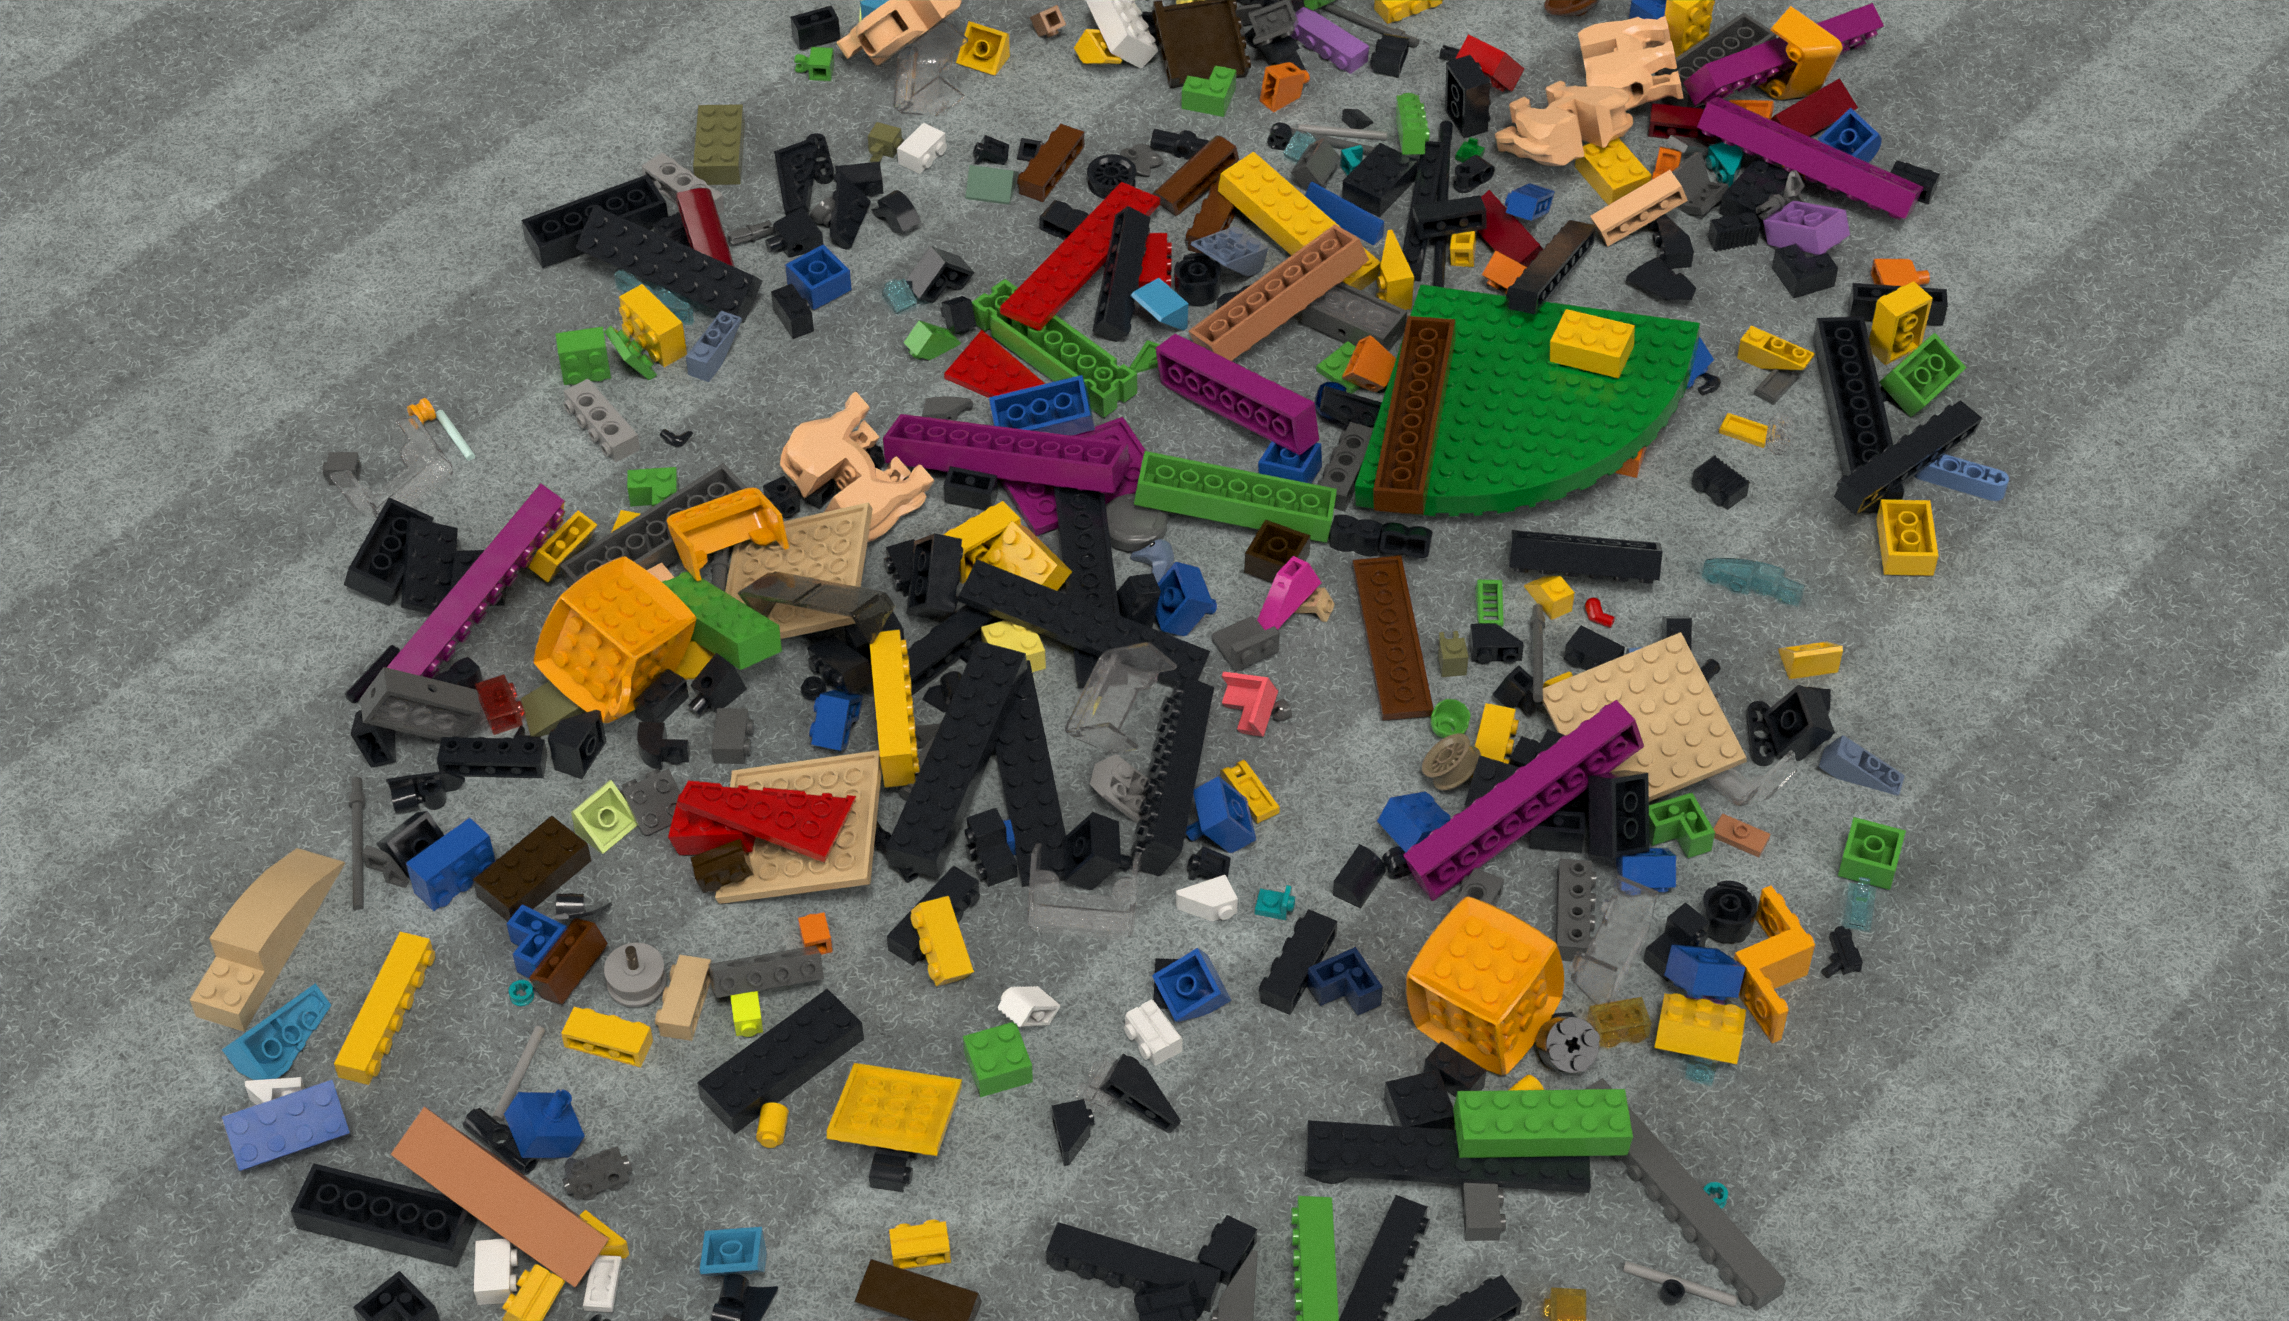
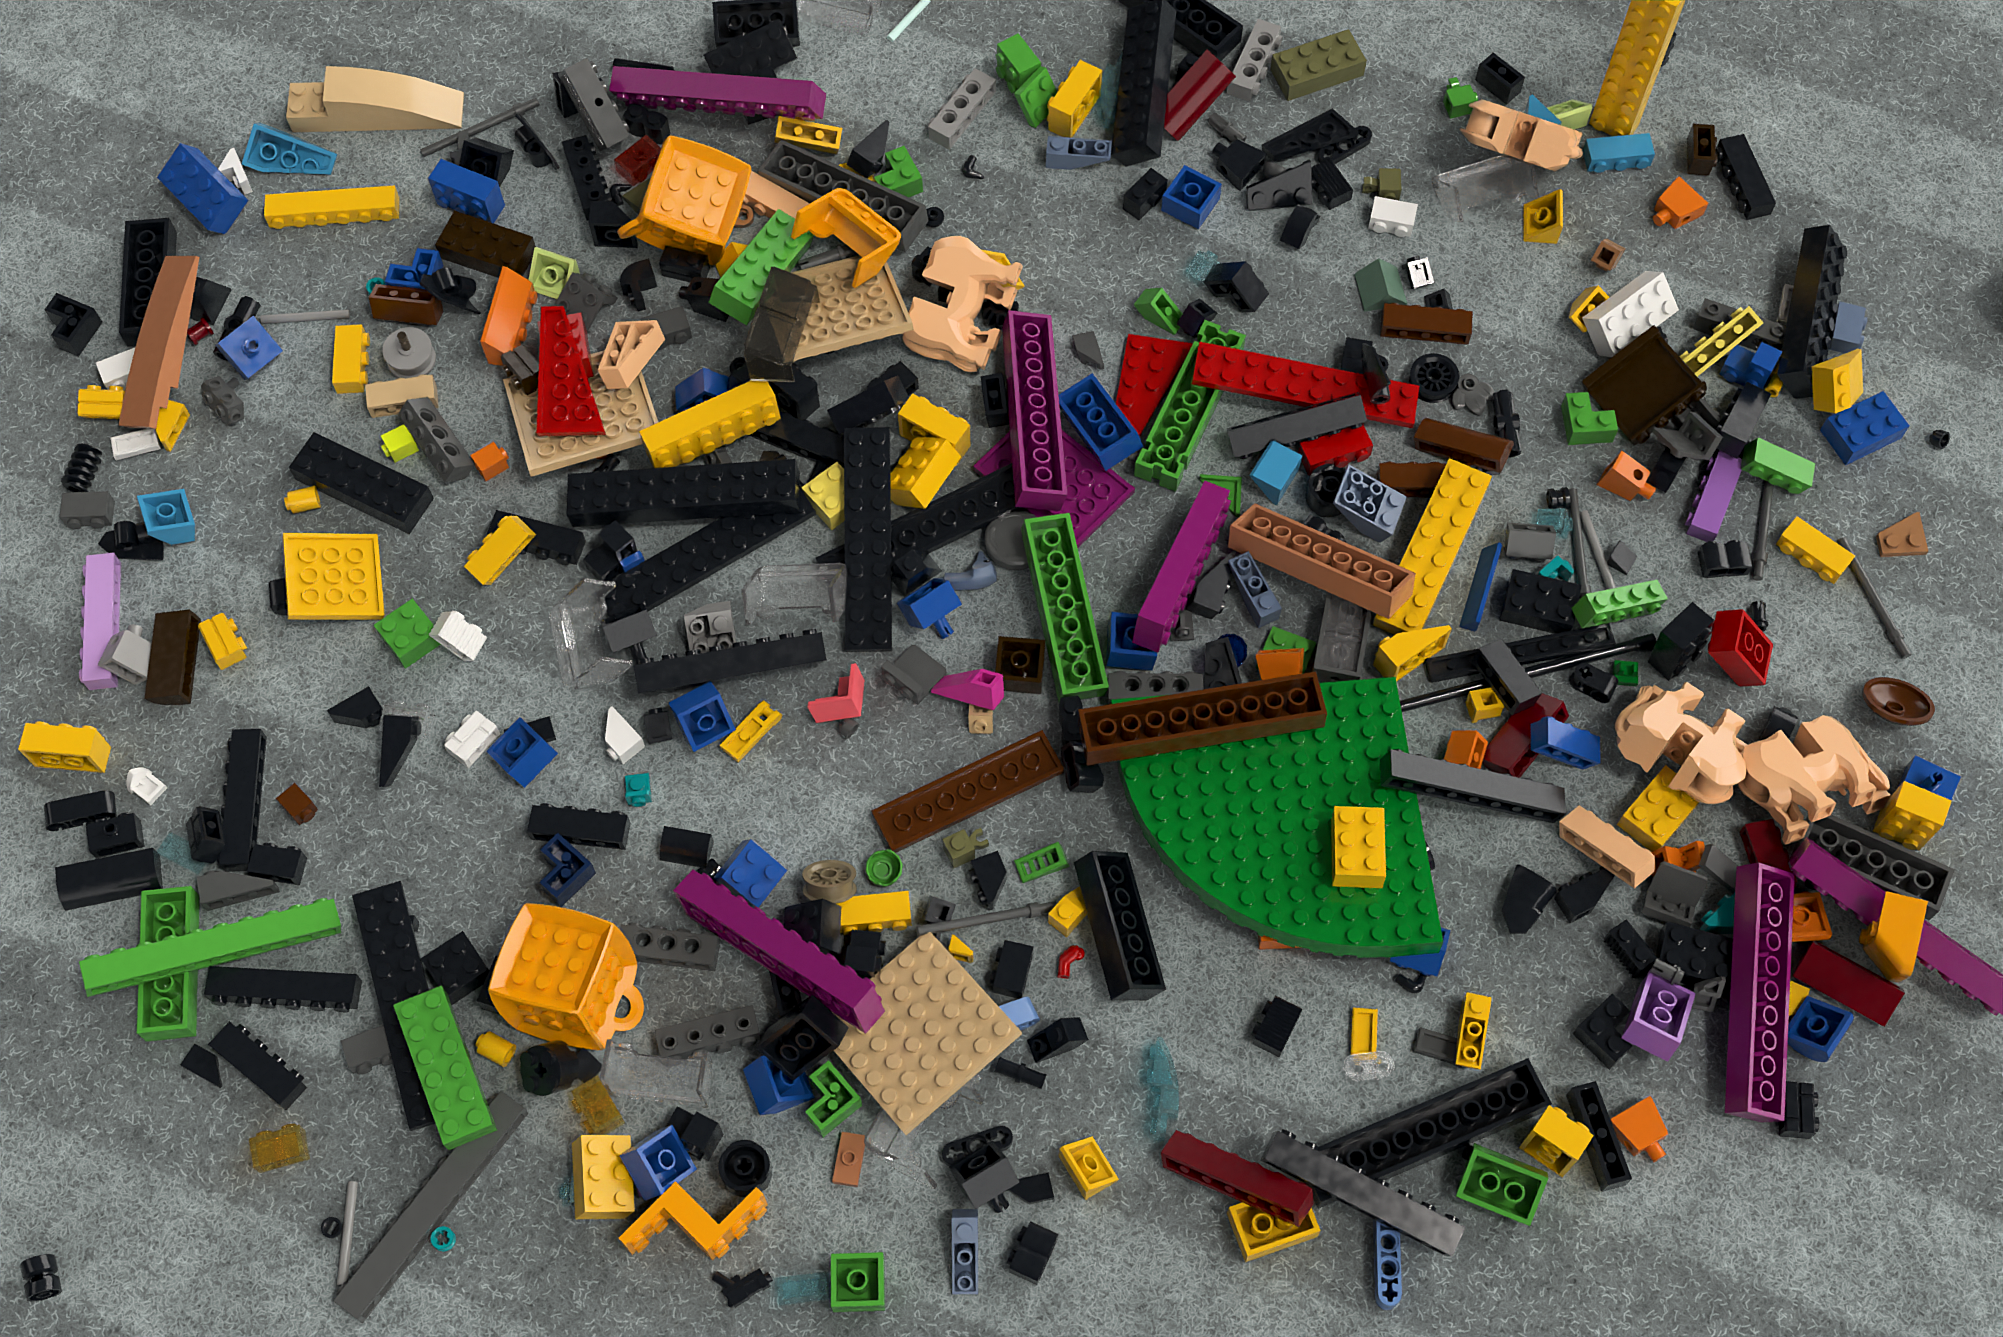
camera: 70 degrees right, 15 degrees up
none -> reddish brown brick [276,783,318,826]
none -> orange slope [480,266,538,366]
none -> light nougat wedge [598,320,665,389]
none -> black slope [846,120,890,179]
none -> black brick [1006,1221,1059,1285]
none -> dark red brick [1161,1130,1314,1227]
none -> sand blue slope [1228,551,1282,628]
none -> black panel [1361,343,1391,404]
none -> black brick [1758,706,1798,741]

